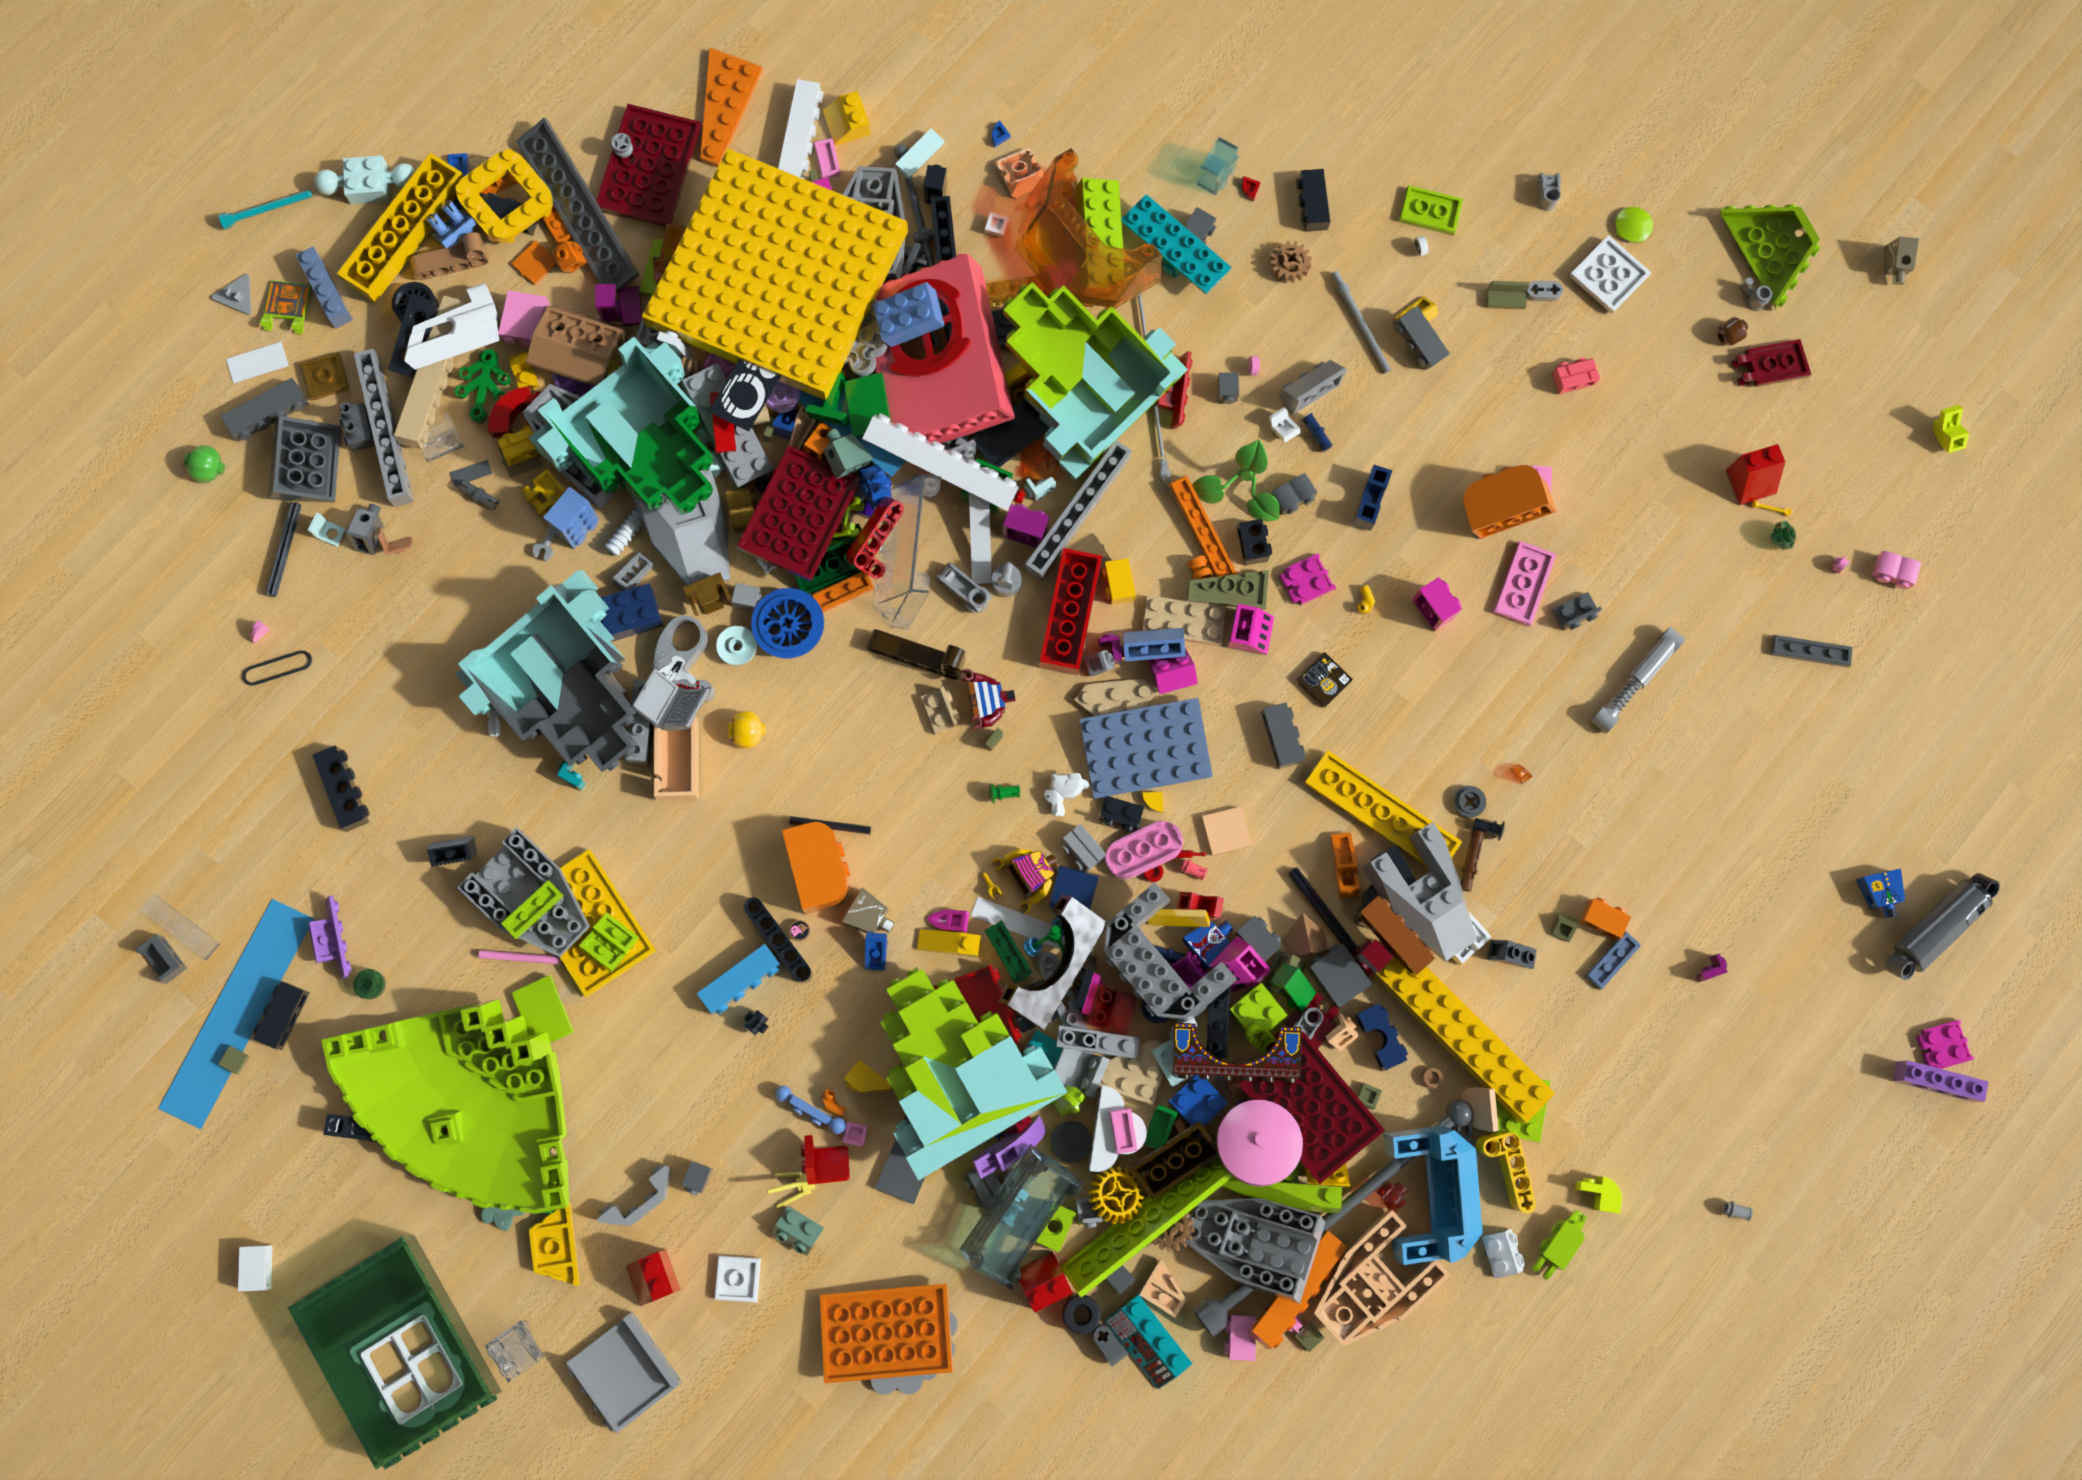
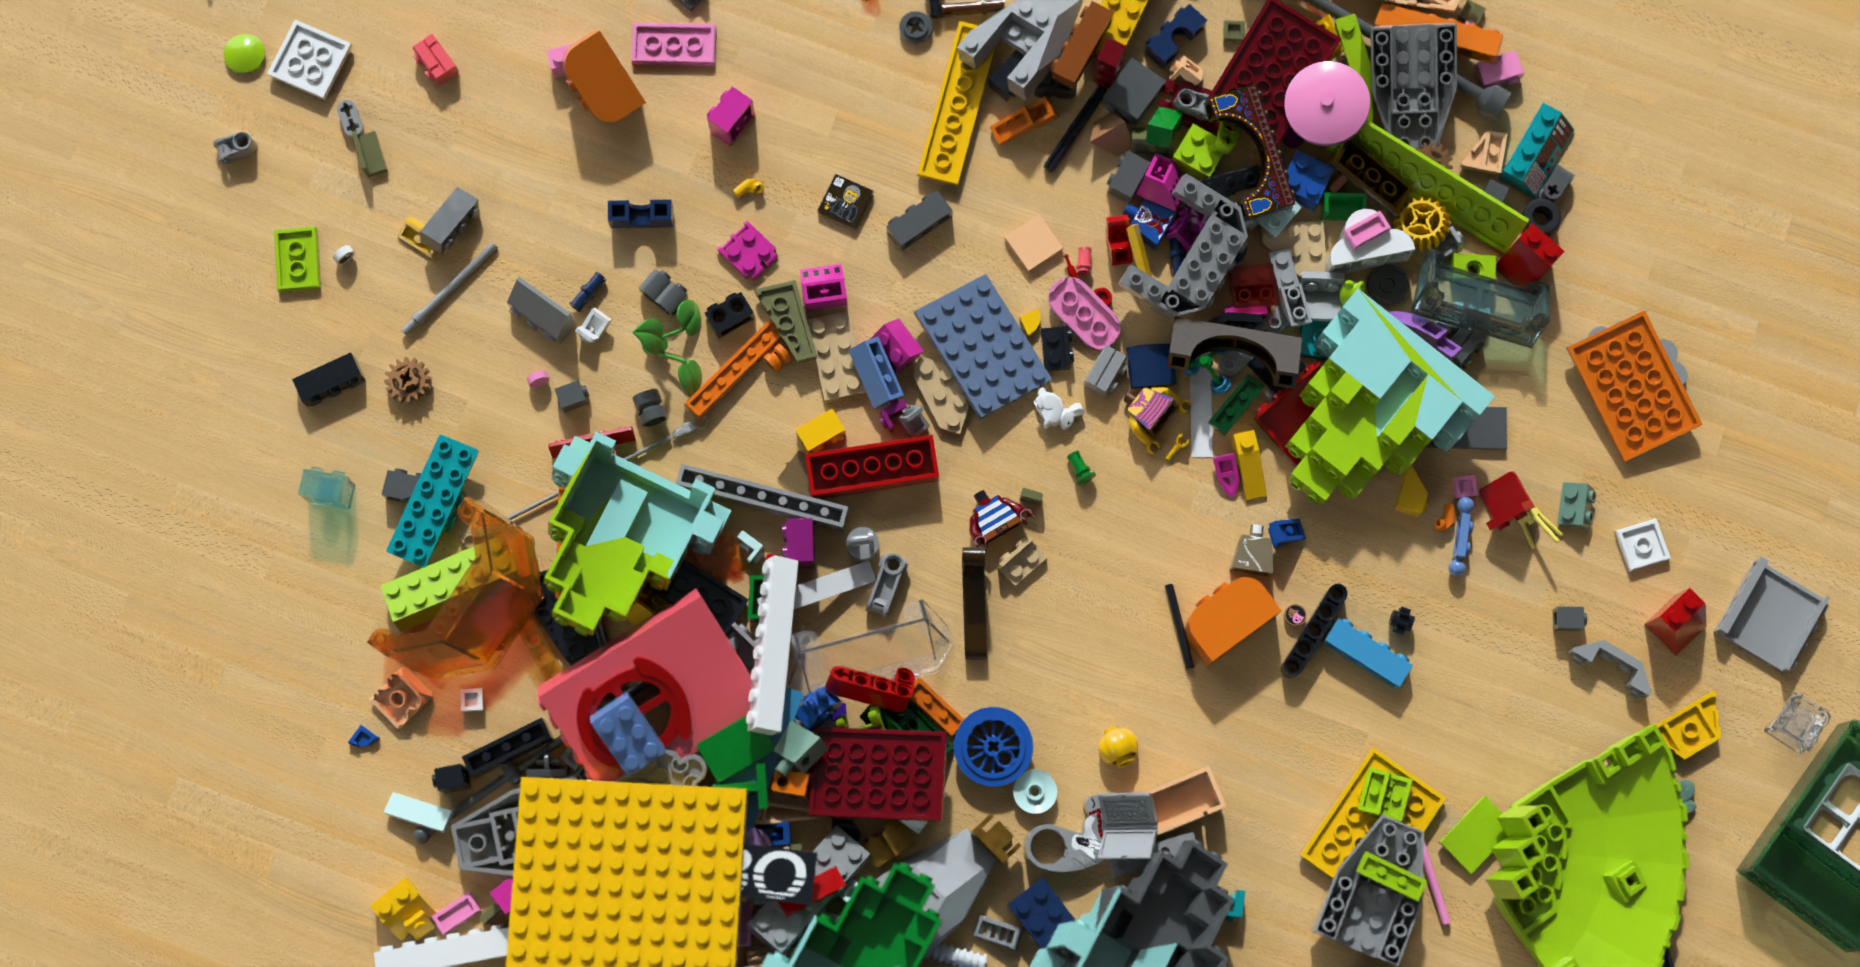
camera: 105 degrees left, 0 degrees up
light grey brick [731,583,764,611] -> none
red tile [1241,176,1261,201] -> none
none -> yellow plate [403,909,435,940]
none -> dark grey wheel [632,389,668,427]

